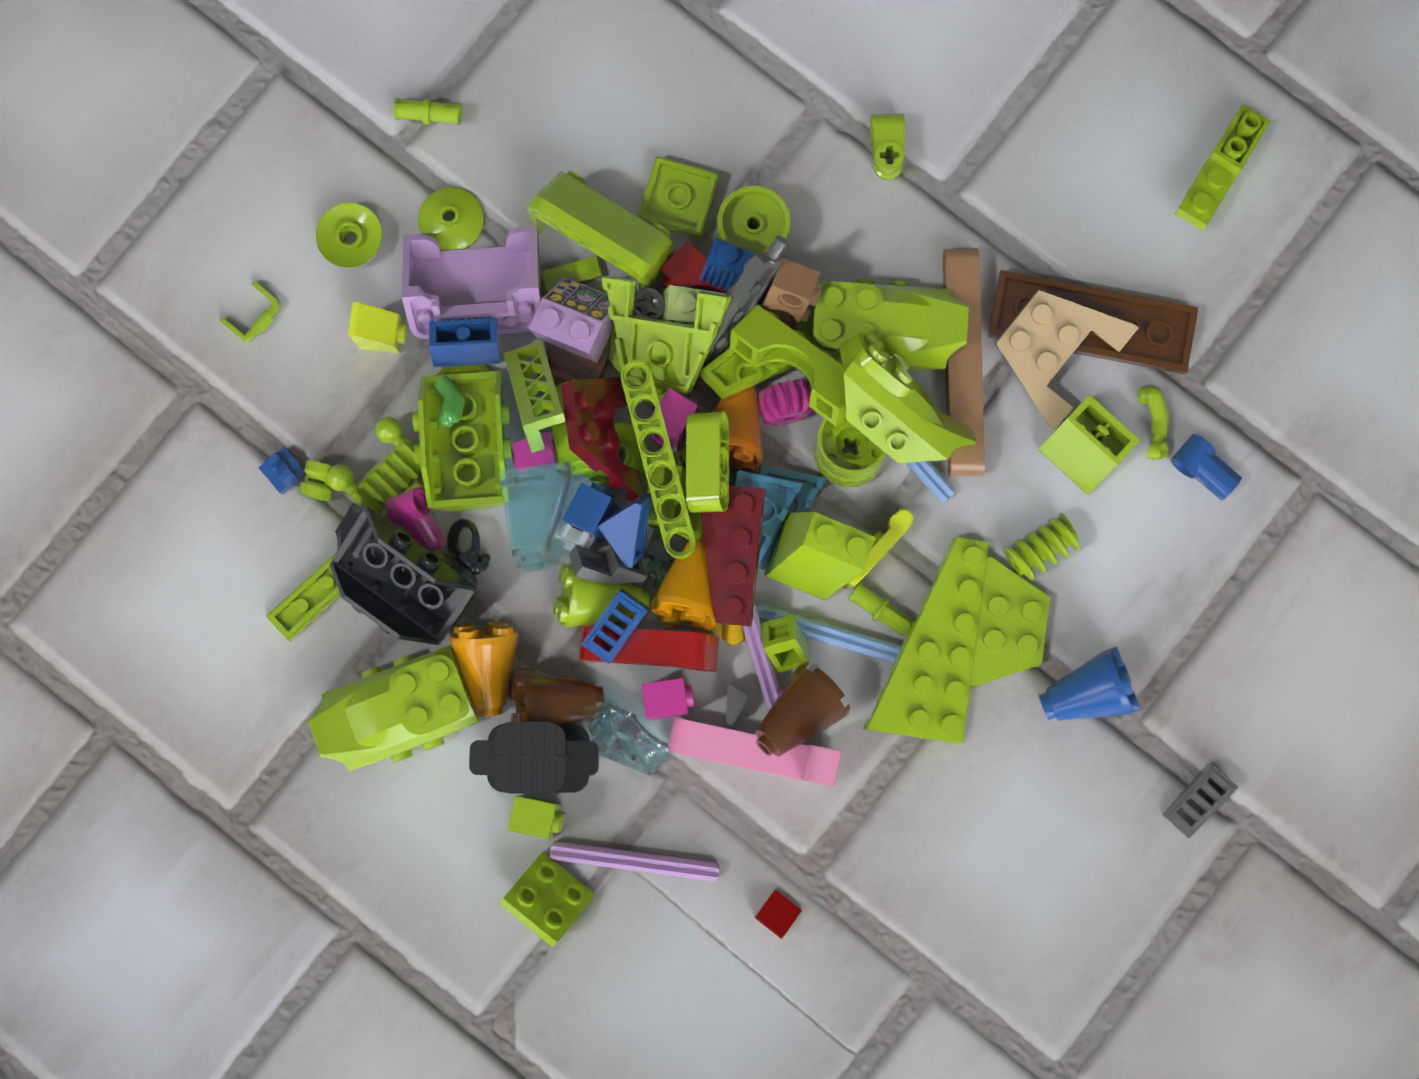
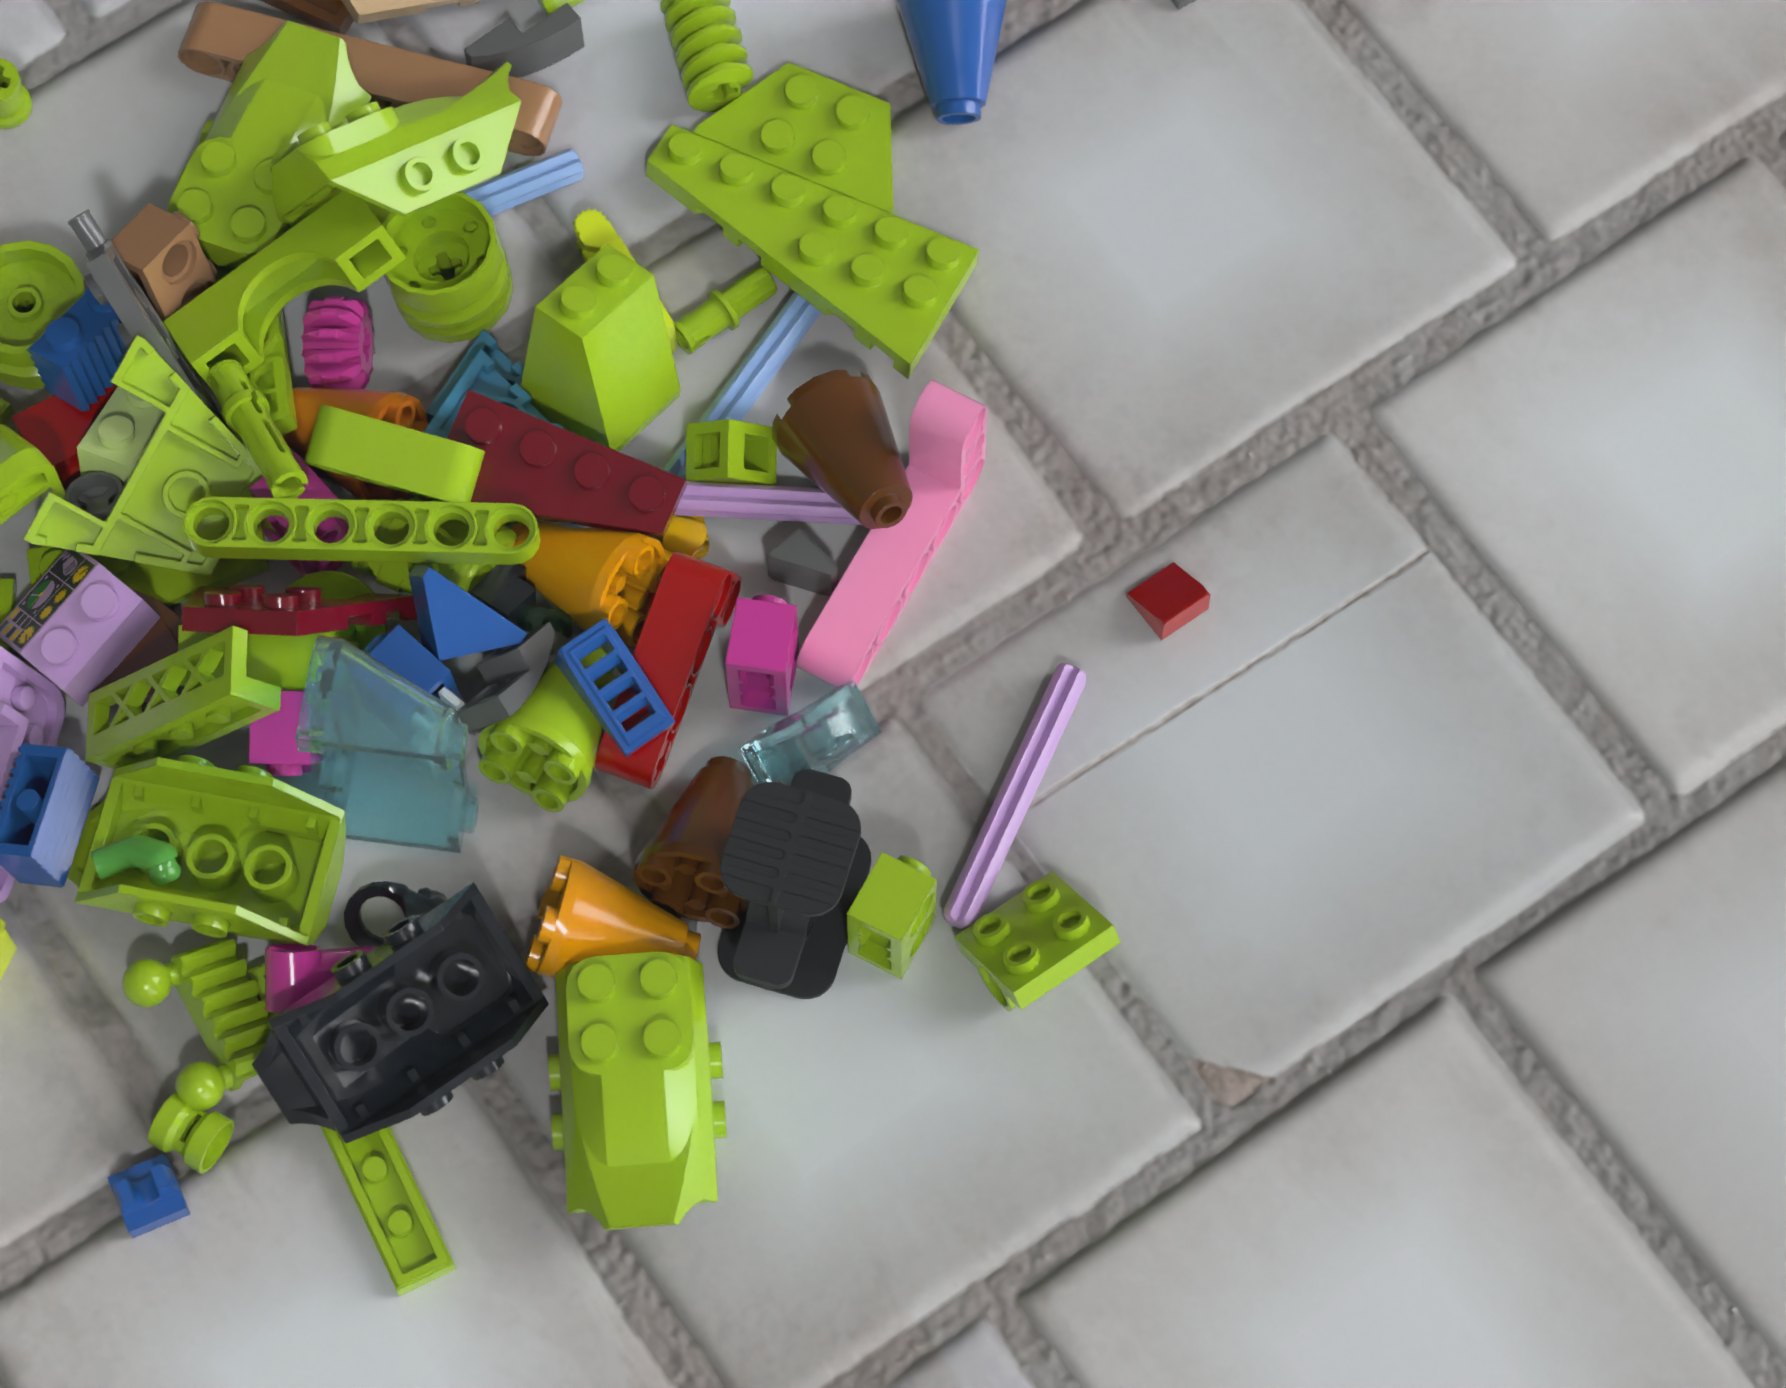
camera: 75 degrees left, 15 degrees down
none -> lime pin [207,359,308,498]
none -> dark grey slope [464,3,585,78]

